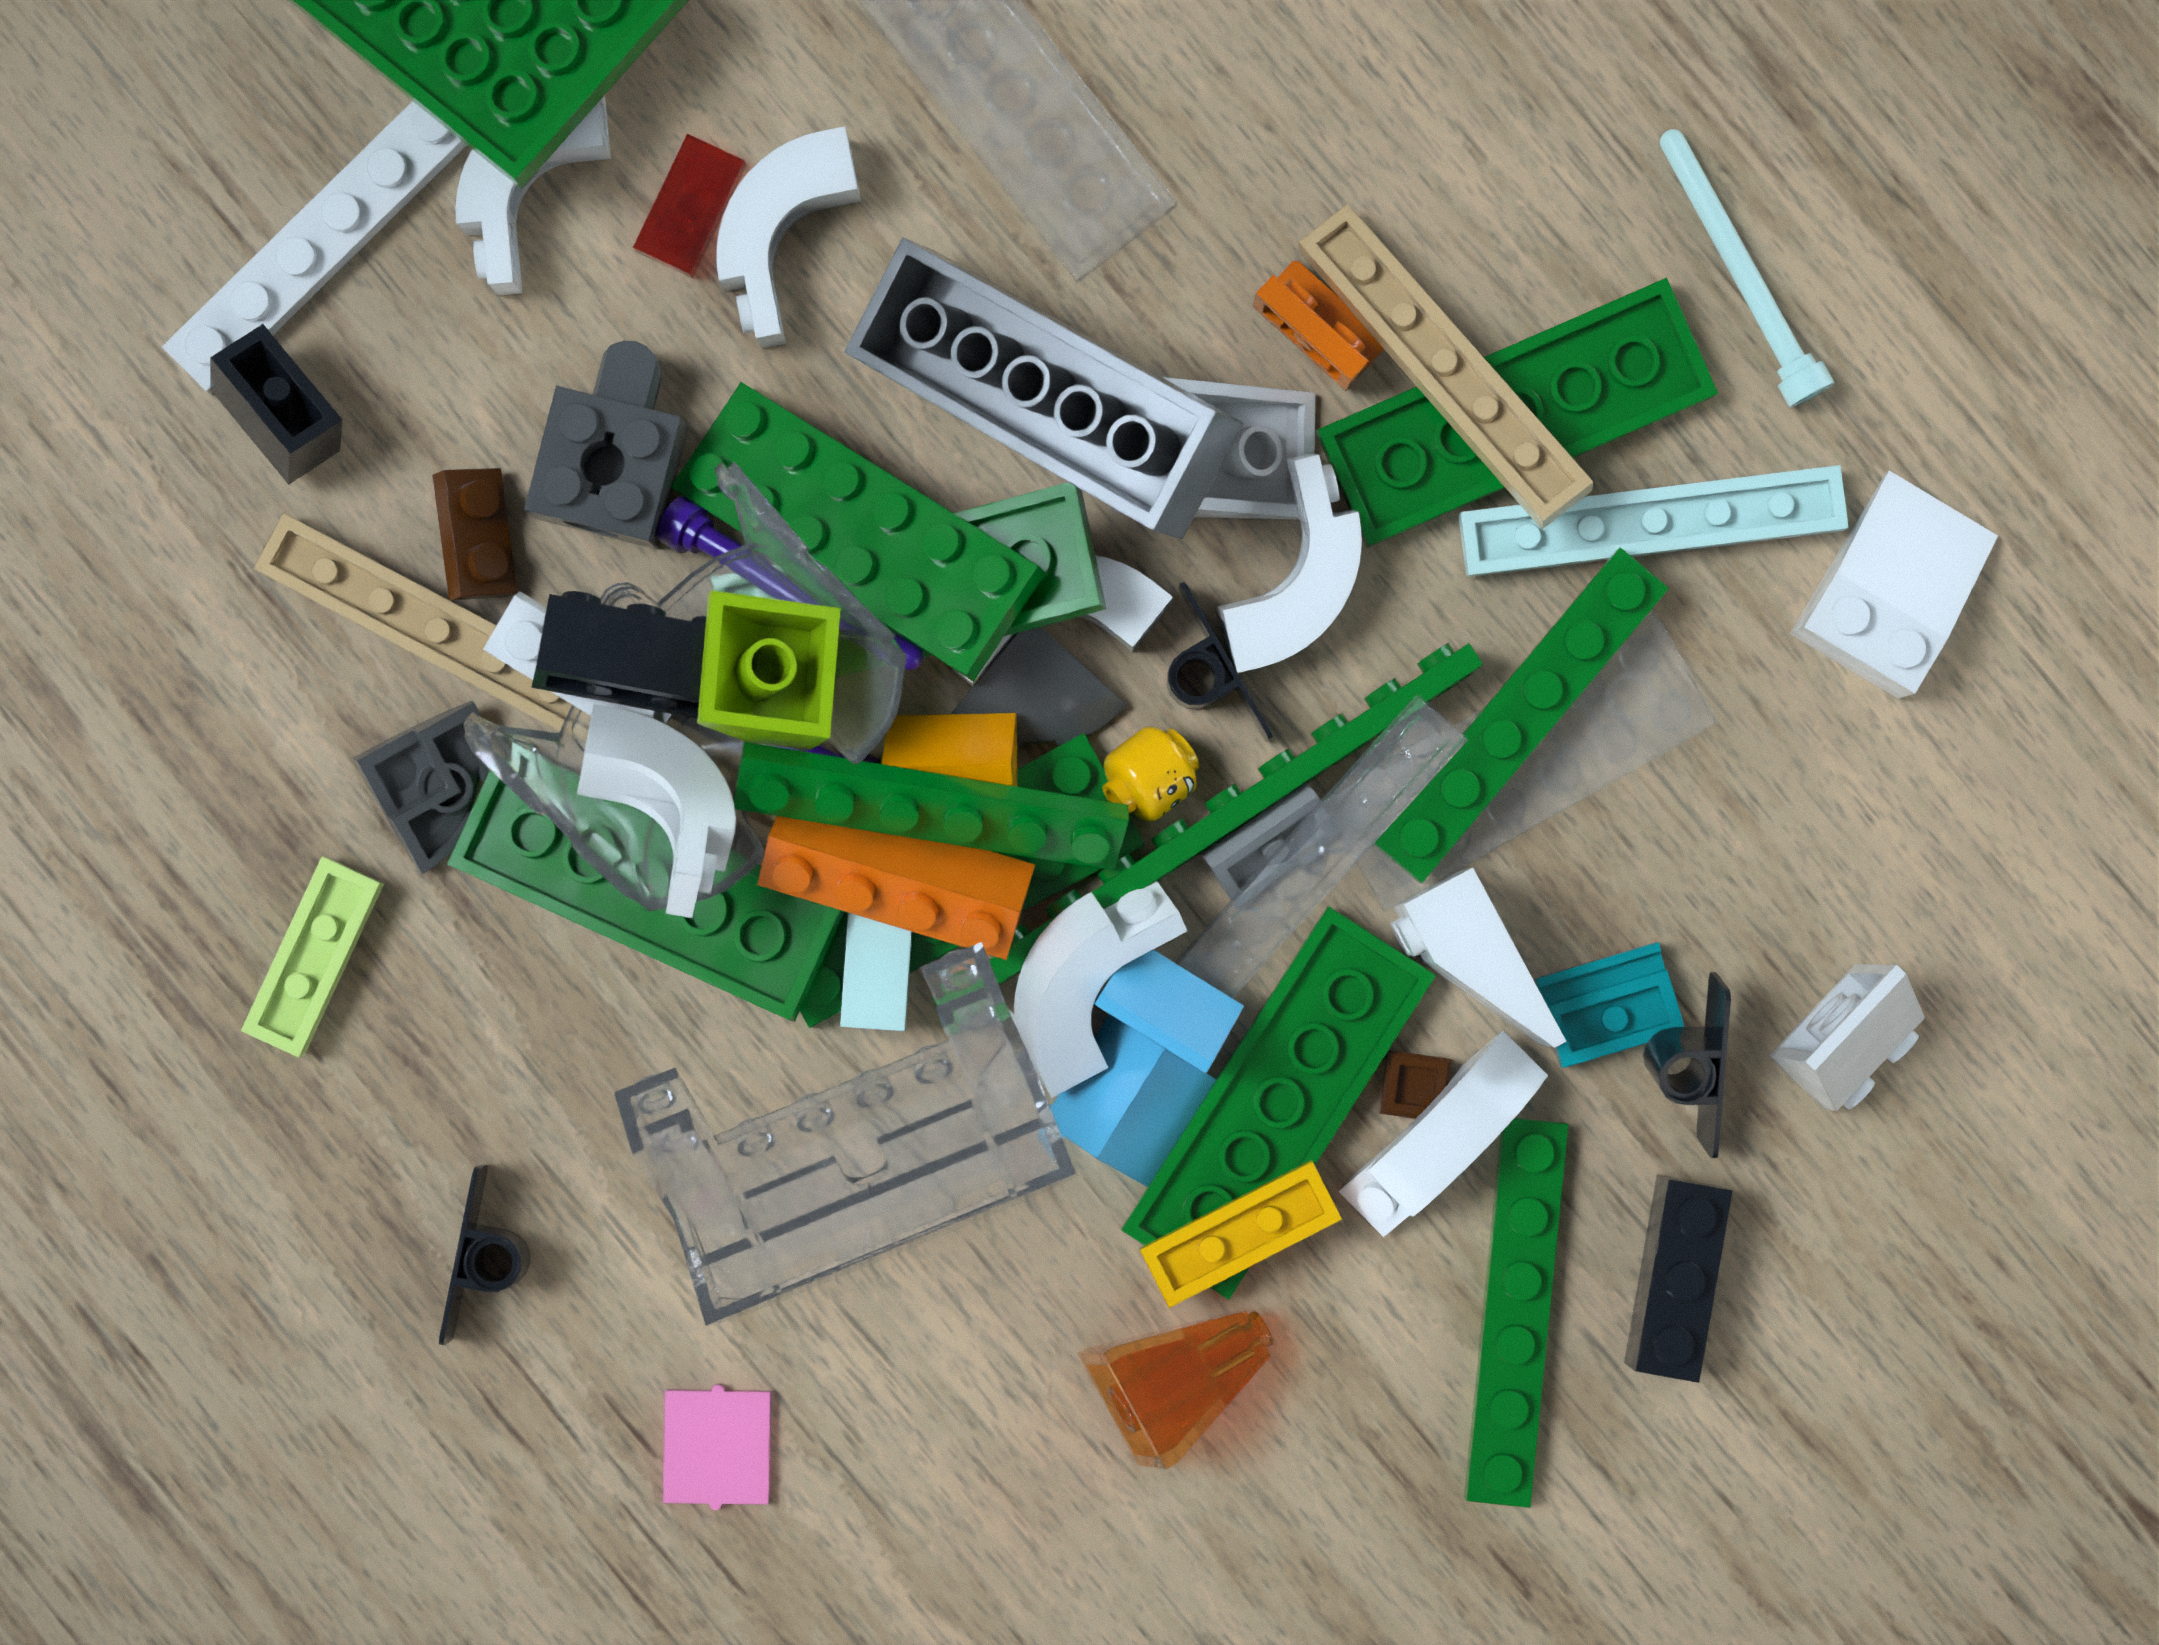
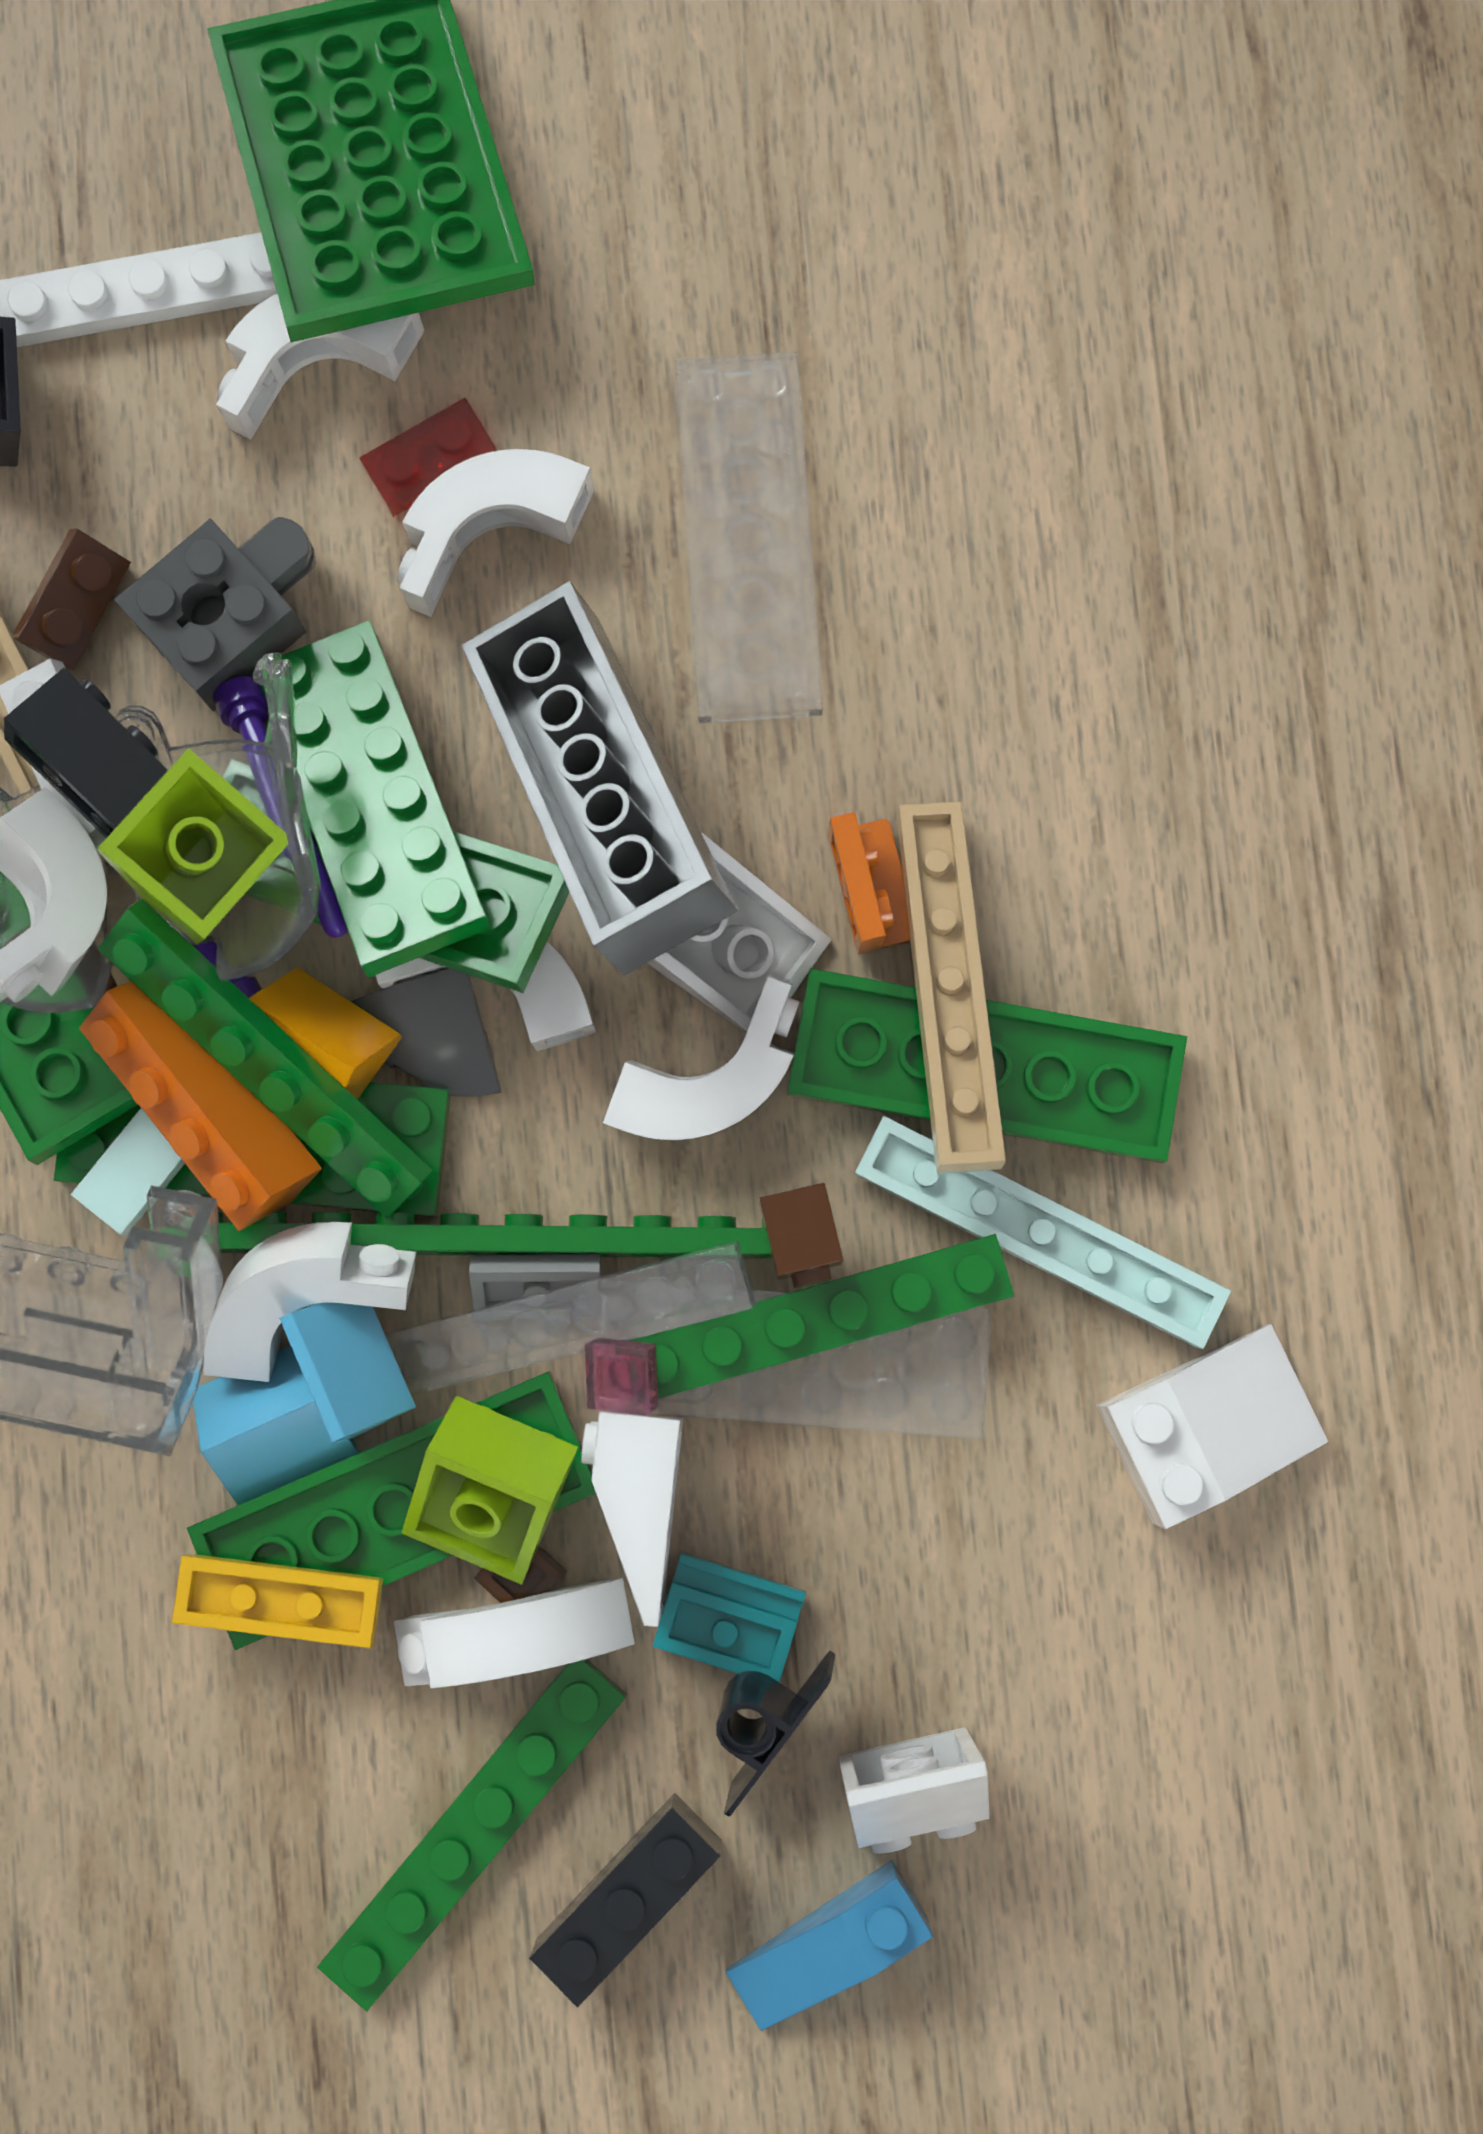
camera: 35 degrees right, 5 degrees down
clear orange slope [1077,1311,1273,1469] -> none
yellow head [1102,726,1200,822] -> none
black piece [1167,582,1273,742] -> none
light aqua piece [1660,129,1835,408] -> none
none -> lime slope [401,1395,578,1585]
none -> clear pink plate [585,1338,658,1416]
none -> dark azure slope [725,1860,933,2031]
none -> reddish brown brick [759,1182,844,1288]

